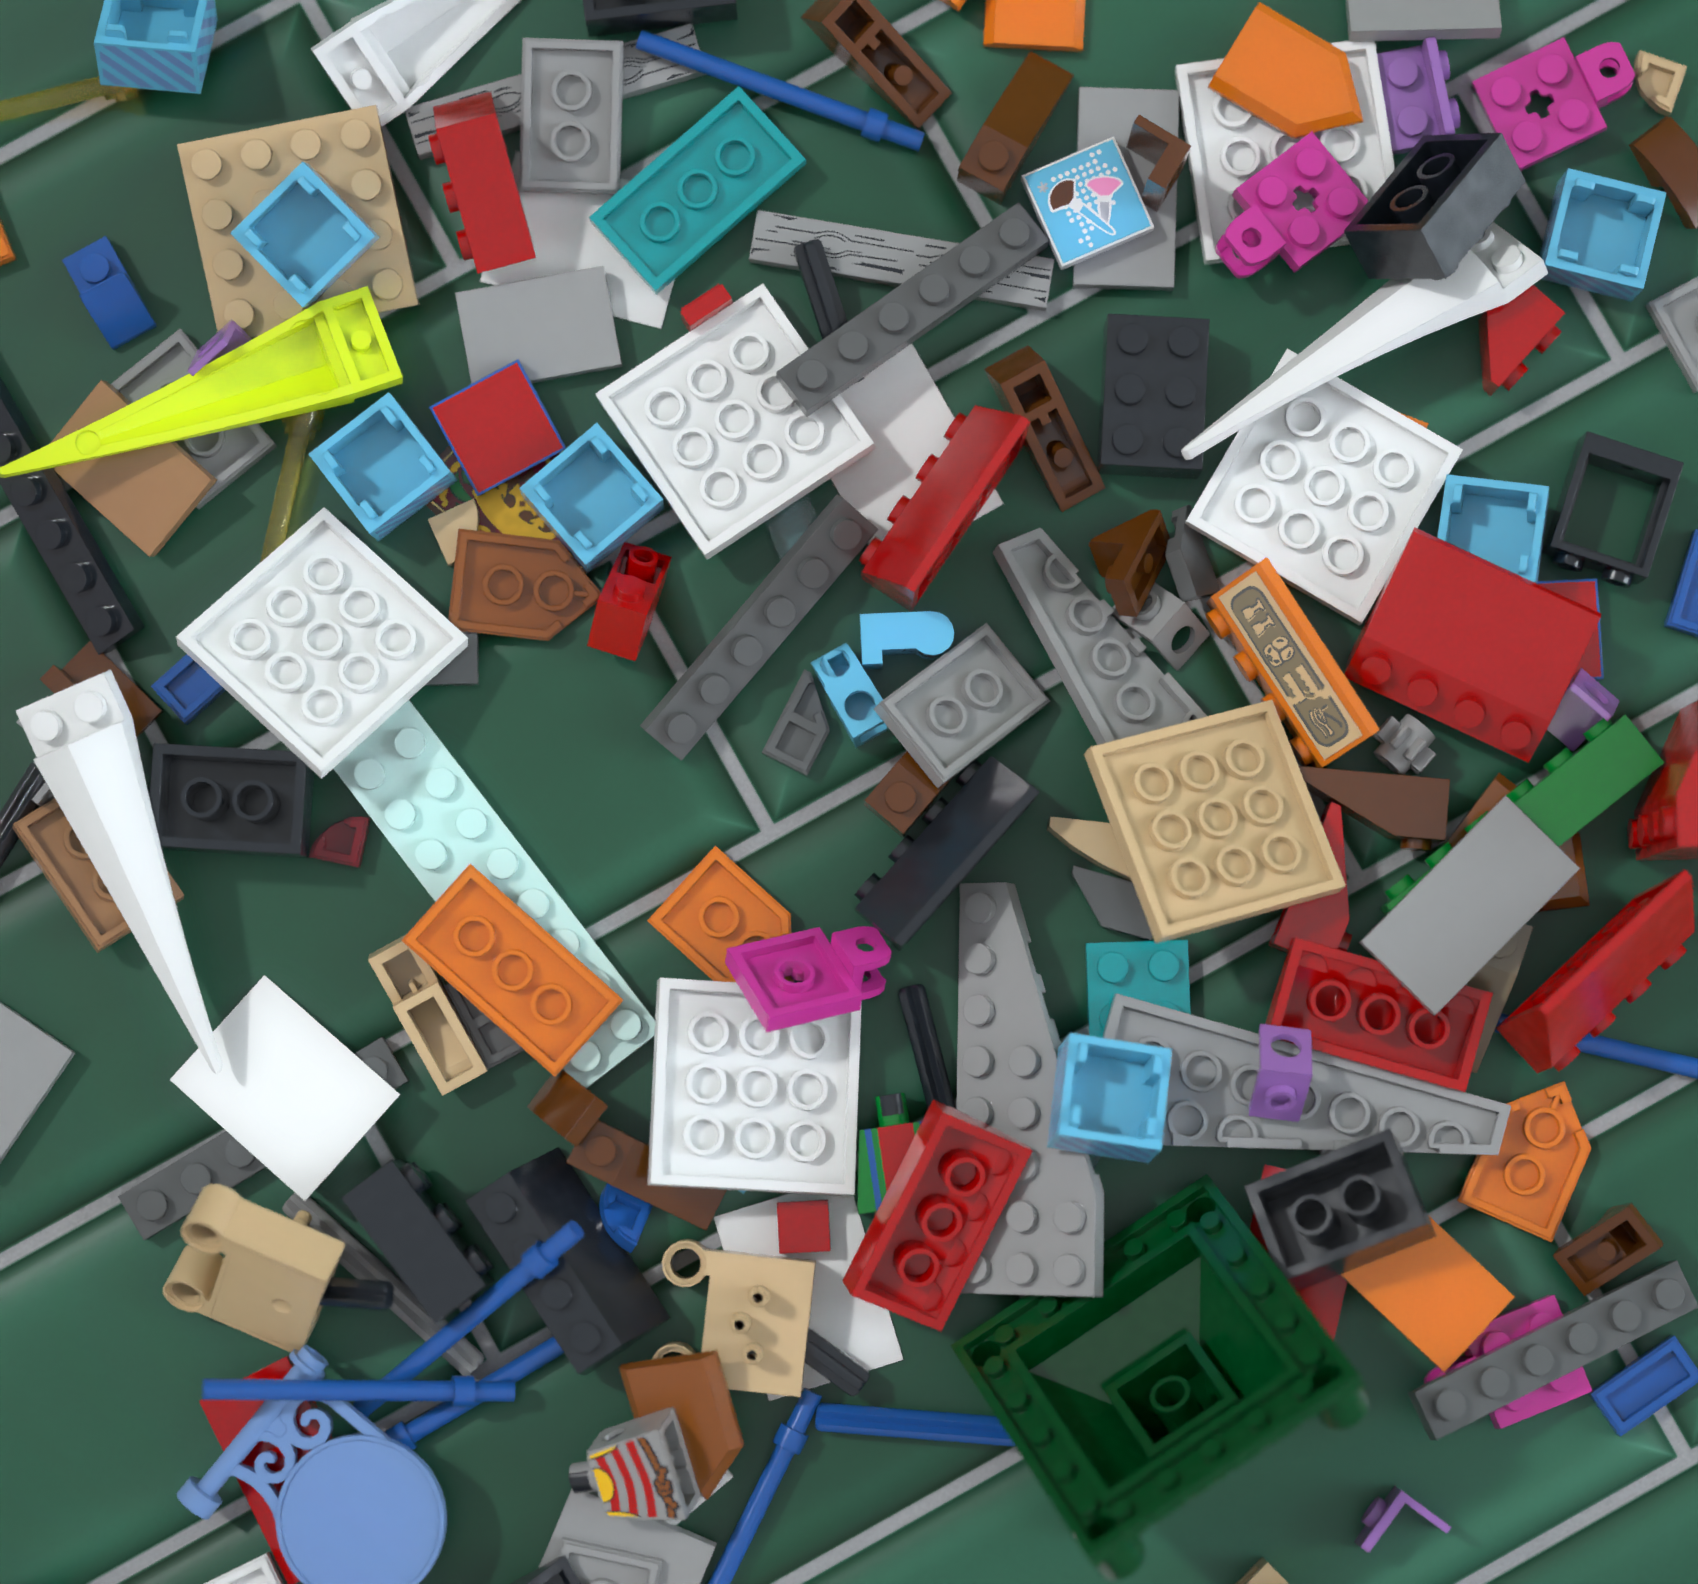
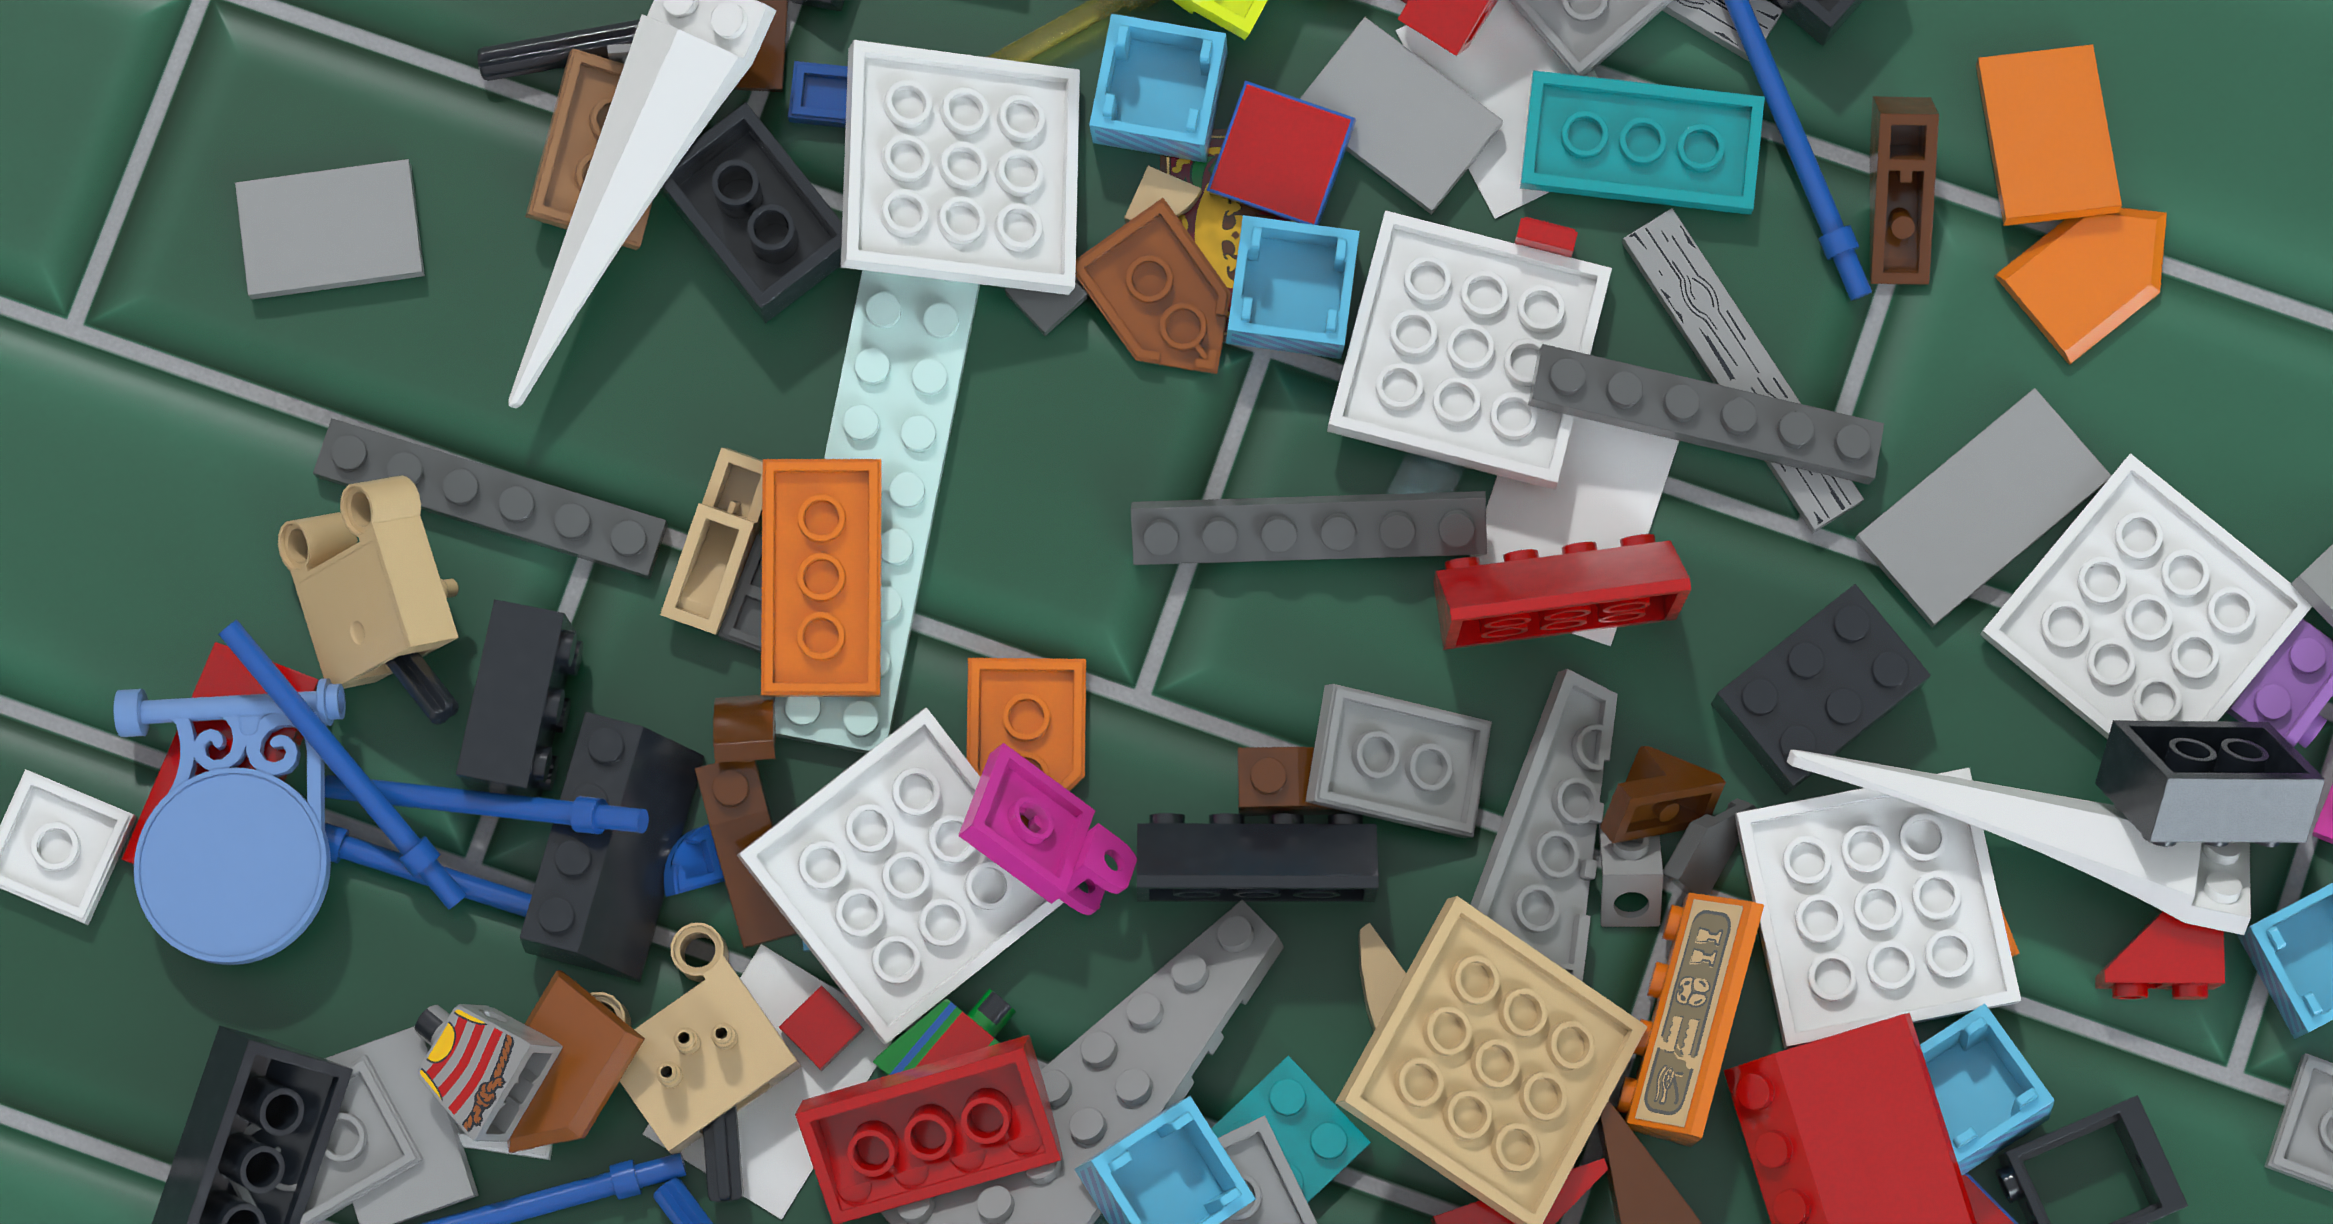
camera: 50 degrees right, 5 degrees down
white sticker [170,975,400,1201] -> none
light grey axle [282,1193,484,1376] -> none
dark red tile [309,817,371,868] -> none
red slope [587,542,672,661] -> none
dark grey tile [762,669,830,777] -> none
black axle [794,239,864,383] -> none
medium azure leg [810,643,889,748] -> none
medium azure leg [860,611,954,670] -> none
black axle [898,984,956,1109] -> none
reddish brown slope [957,51,1074,205] -> none
reddish brown slope [984,345,1106,512] -> none
medium azure tile [1021,136,1154,270] -> none
dark grey tile [1071,866,1152,941] -> none
reddish brown panel [1126,115,1191,212] -> none
orange tile [1208,2,1363,139] -> none
dark pink plate [1215,132,1368,278] -> none
light grey gear [1373,714,1436,775] -> none

